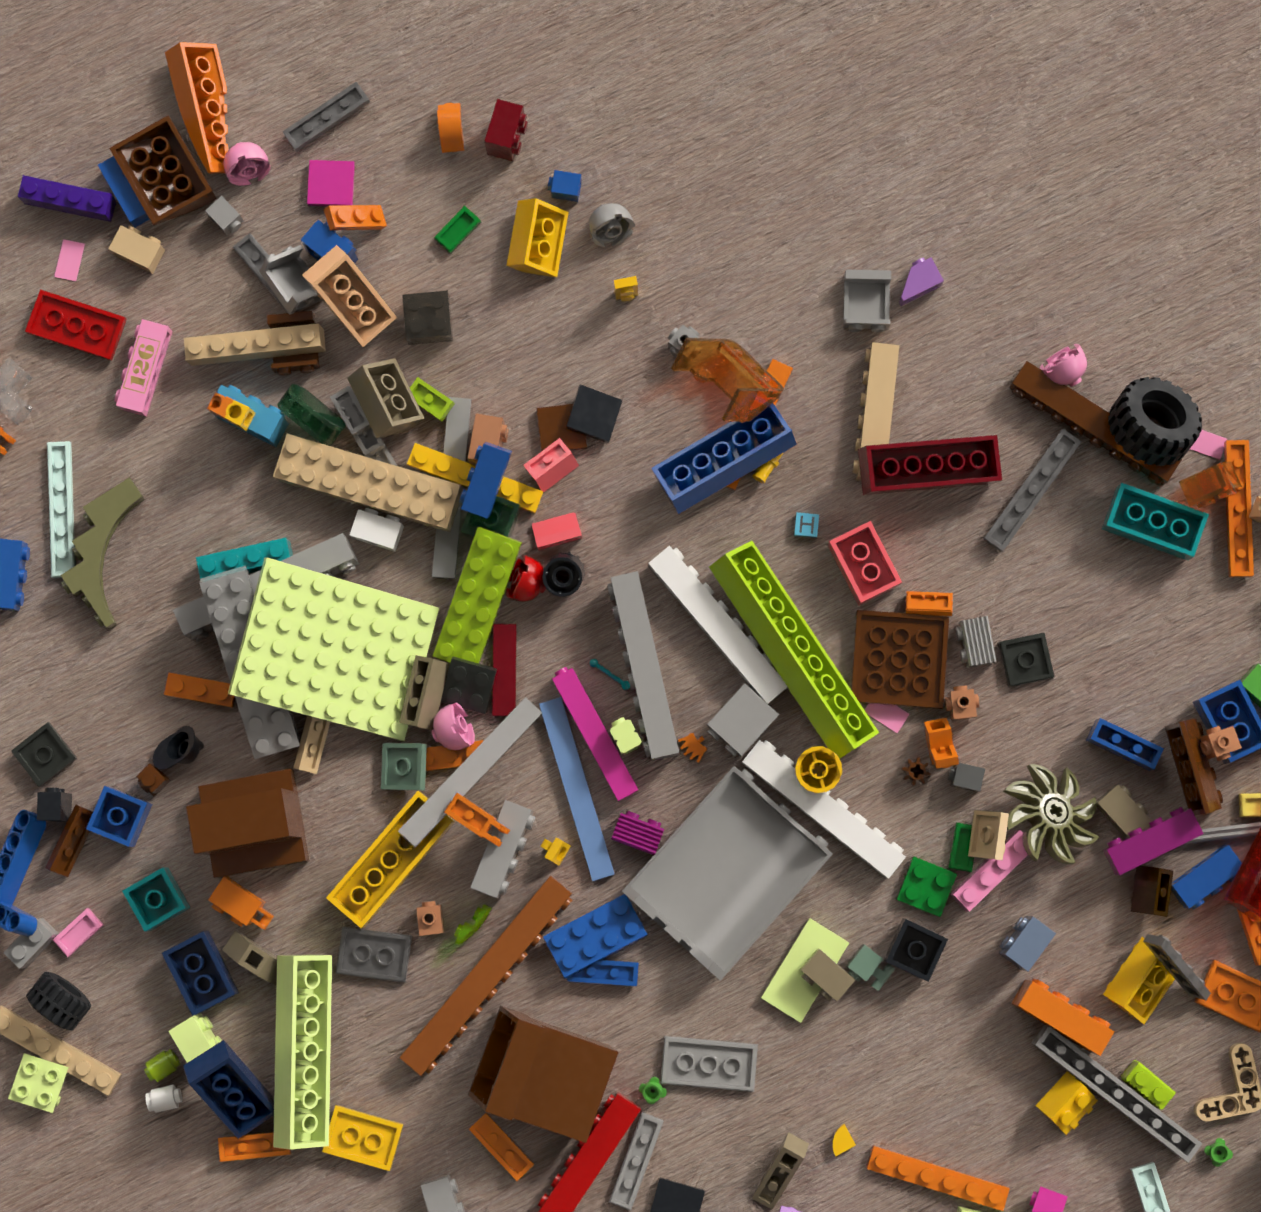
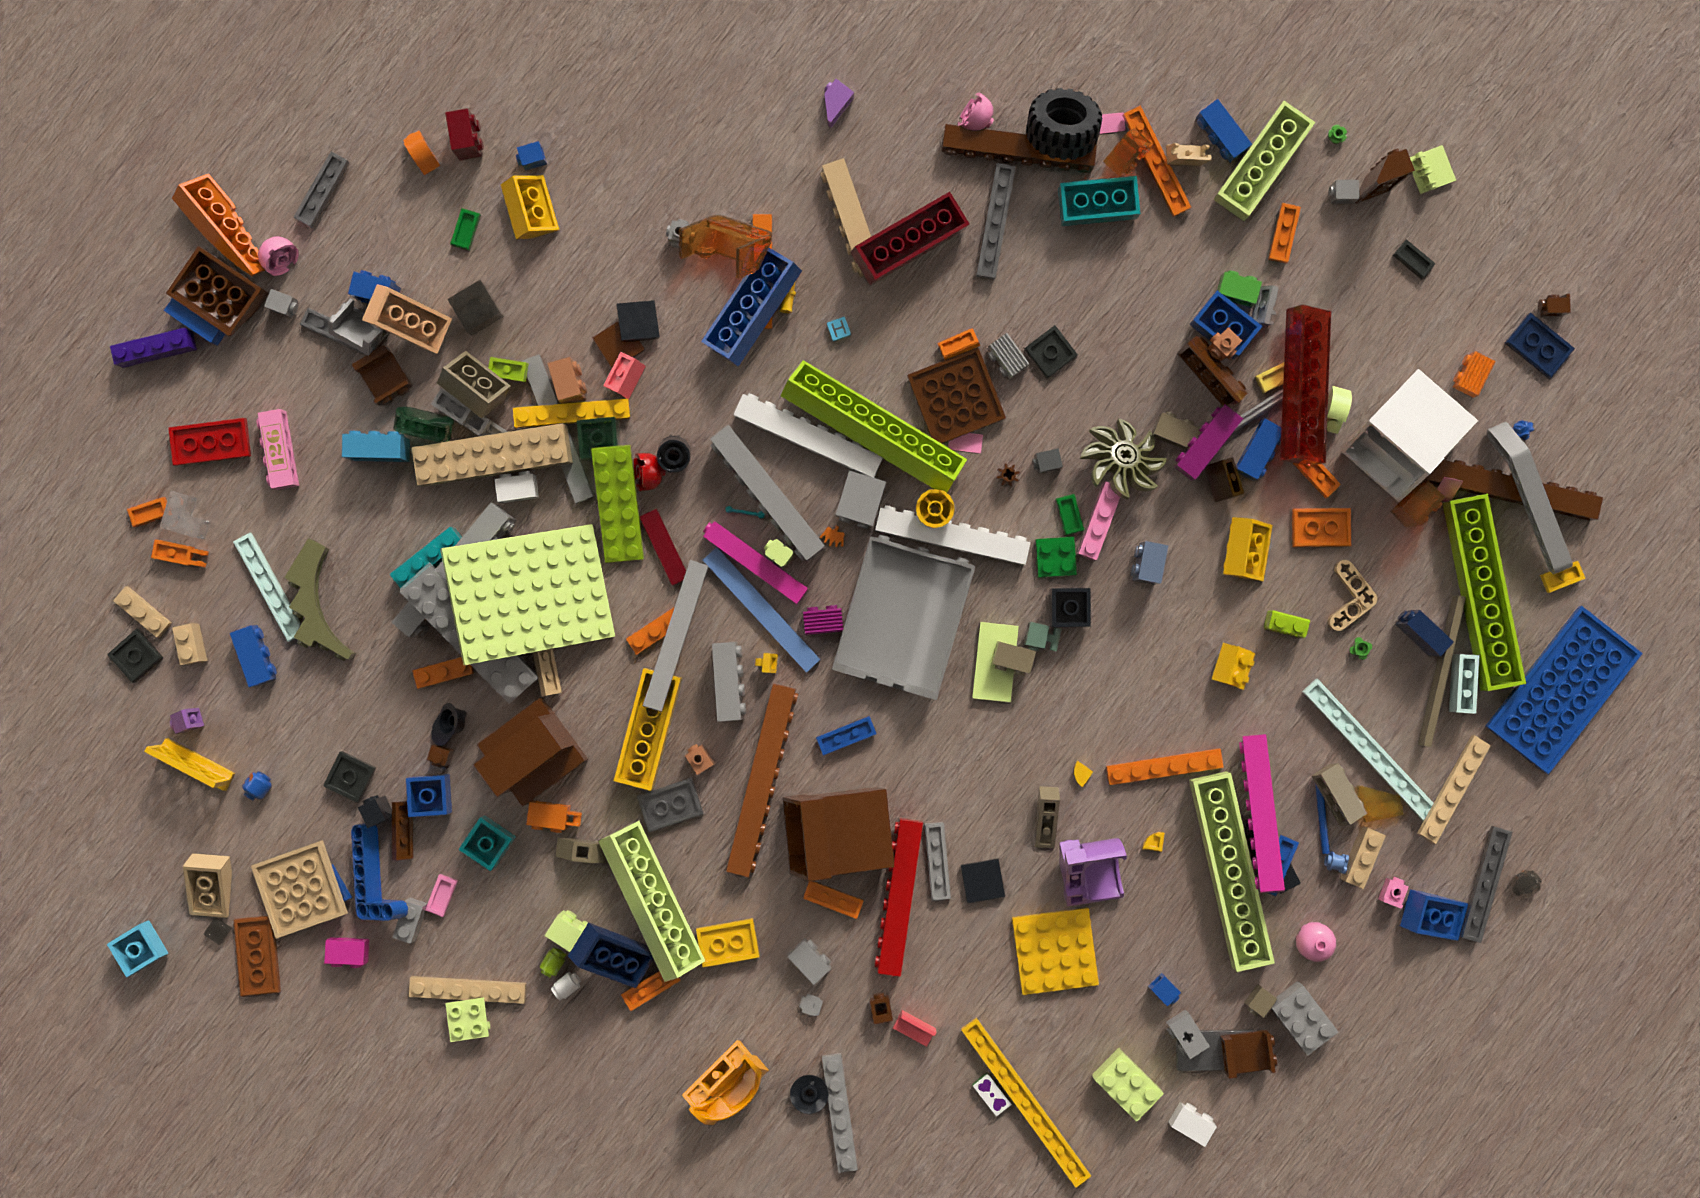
camera: 25 degrees left, 5 degrees up
black tyre [26,972,91,1031] -> none
bright pink sticker [55,240,85,281] -> none
tan brick [108,226,165,274] -> none
dark blue brick [162,931,239,1016] -> none
tan brick [184,324,326,366] -> none
leg [207,392,256,431] -> none
dark pink tile [307,160,355,206] -> none
orange plate [324,205,387,231] -> none
sand green plate [381,743,427,790] -> none
dark tan brick [399,655,450,731] -> none
bright pink cylinder [432,703,475,750] -> none
pearl dark grey plate [441,656,497,714] -> none
orange hinge [444,793,510,847] -> none
clear neon green slope [454,904,493,945] -> none
blue brick [459,442,512,518] -> none
coral panel [532,512,582,551] -> none
blue plate [543,894,647,979] -> none
light grey cylinder [589,203,635,247] -> none
yellow plate [614,276,638,301] -> none
bright green plate [639,1077,667,1104] -> none
light grey tile [661,1036,758,1092] -> none
coral brick [828,521,902,606] -> none
light grey panel [843,270,891,332] -> none
orange brick [924,718,959,769] -> none
nougat brick [945,686,979,721] -> none
tan plate [968,810,1009,861] -> none
orange brick [1011,978,1115,1056] -> none
light grey brick [1031,1024,1202,1163] -> none
blue brick [1086,718,1164,771] -> none
flat silver plate [1143,934,1211,1000] -> none

